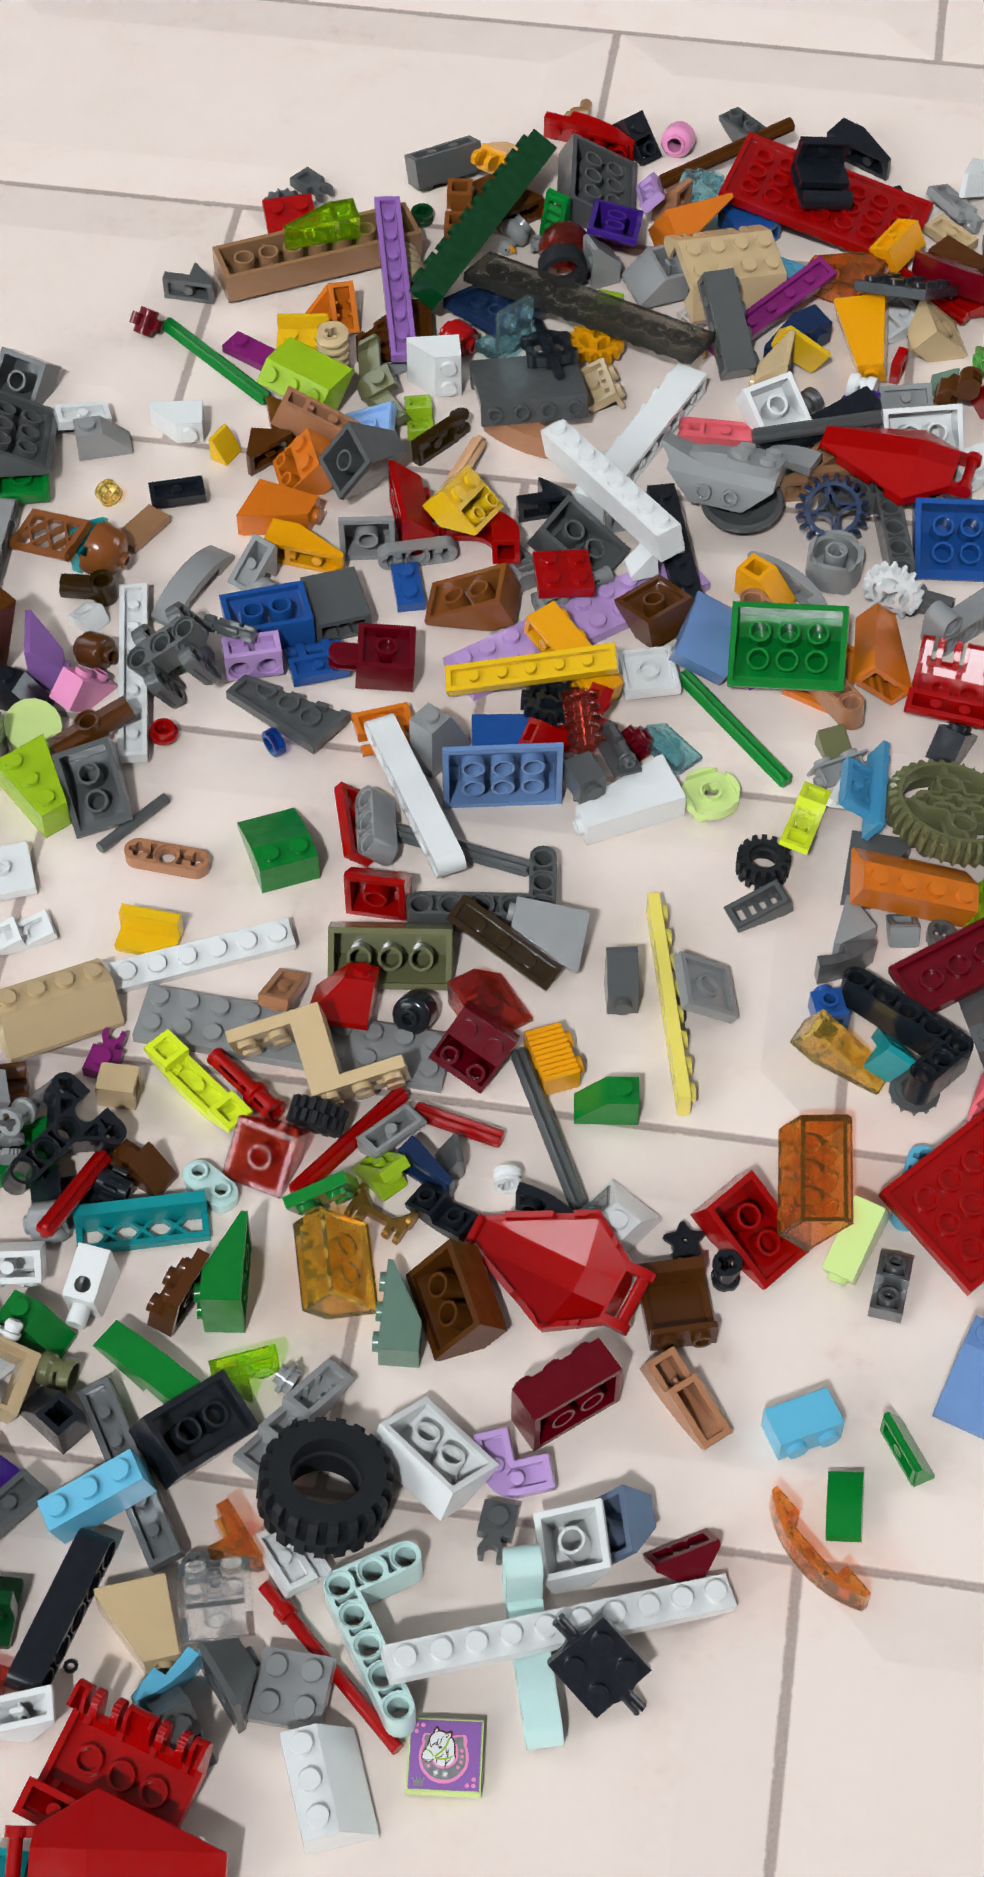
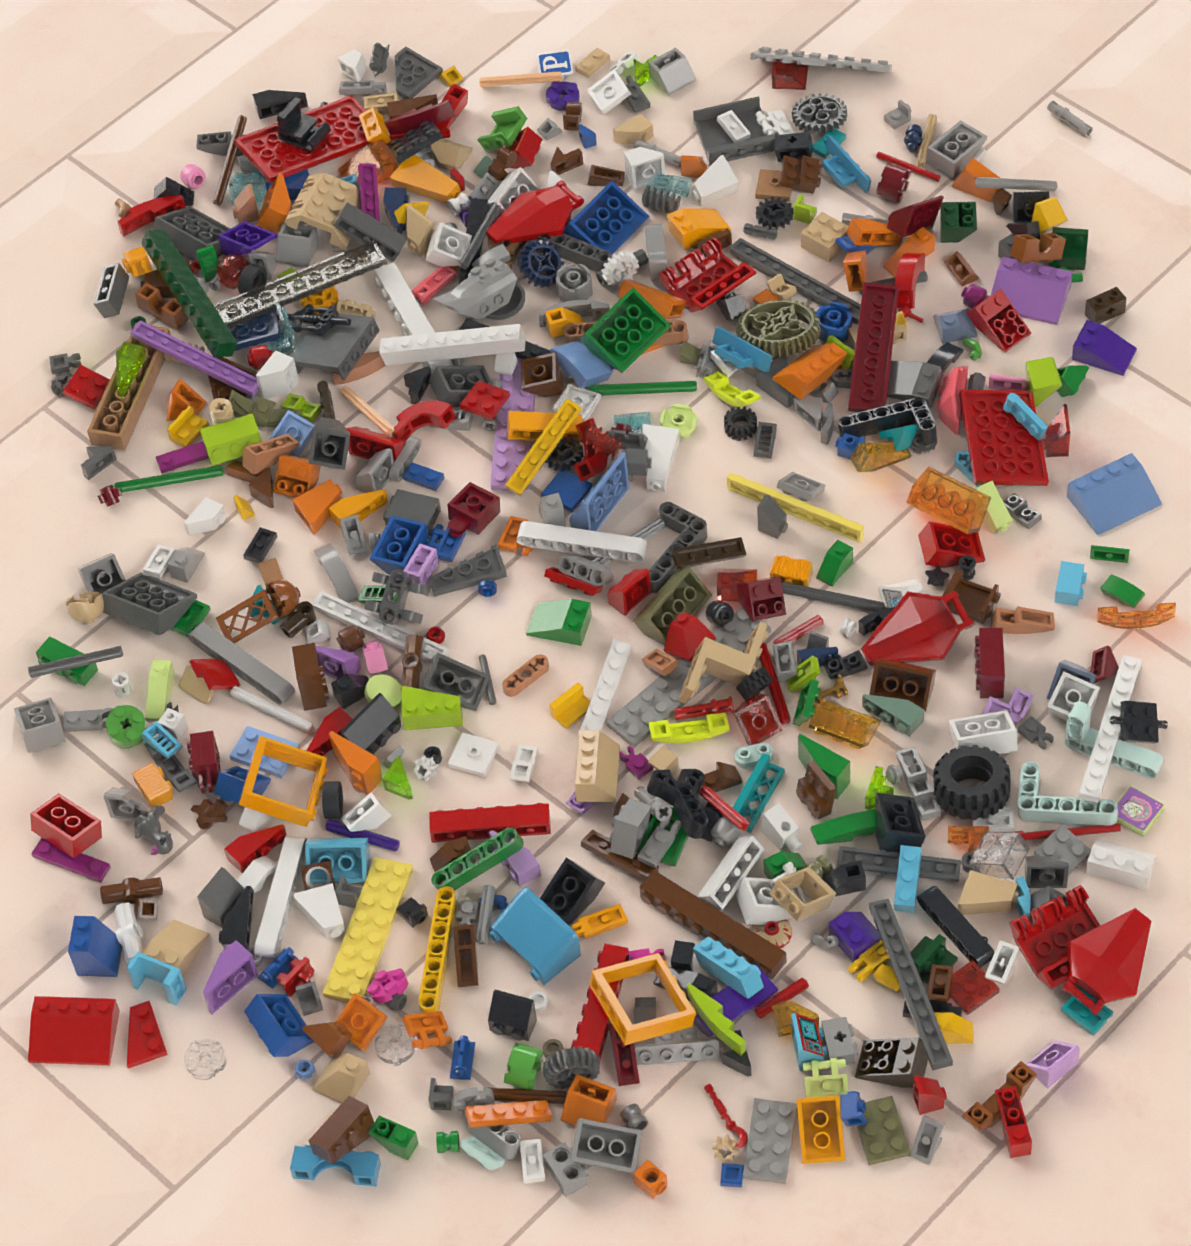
camera: 50 degrees left, 0 degrees up
black gear [93,1165,134,1202] -> none
clear yellow bush [95,479,123,507] -> none
dark grey axle [202,614,257,643] -> none
yellow slope [422,464,504,536] -> none
dark orange slope [424,562,521,631] -> none
light grey slope [506,896,591,974] -> none
lavender tile [636,172,665,214] -> none

